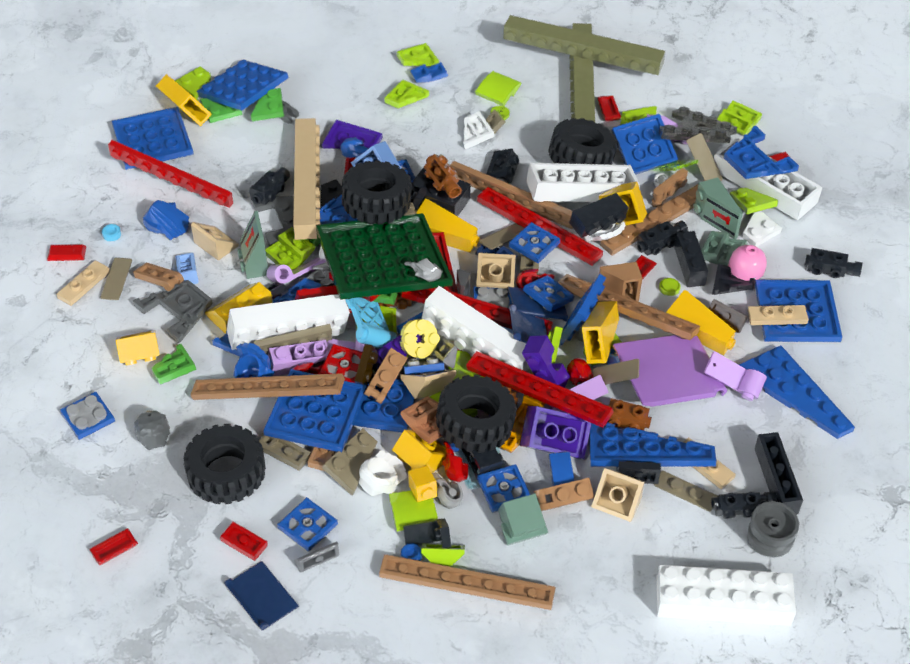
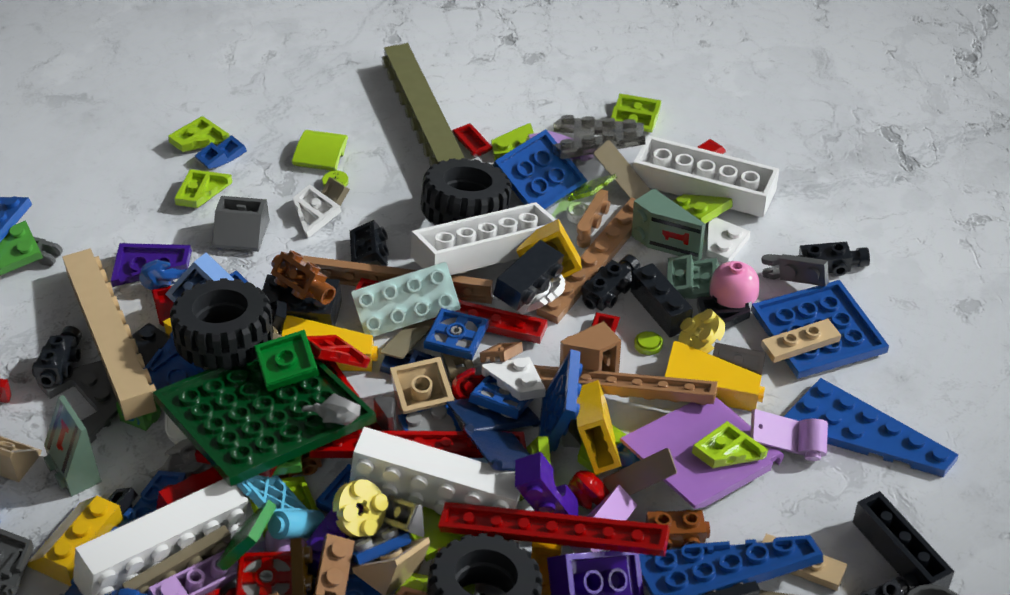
camera: 20 degrees left, 5 degrees down
lime slope [265,227,315,270] -> none
lavender door [267,258,326,283] -> none
olive brick [503,15,665,76] -> none
blue wing [724,126,799,179] -> none
none -> dark grey slope [212,196,270,252]
none -> green tile [216,499,277,571]
none -> green tile [254,329,319,392]
none -> red wing [307,335,371,368]
none -> light aqua bracket [351,262,461,337]
none -> medium nougat tile [480,342,523,363]
none -> white wing [481,357,546,401]
none -> light yellow plate [678,309,725,353]
none -> lime wing [691,421,768,468]
none -> dark grey hinge [761,254,829,287]

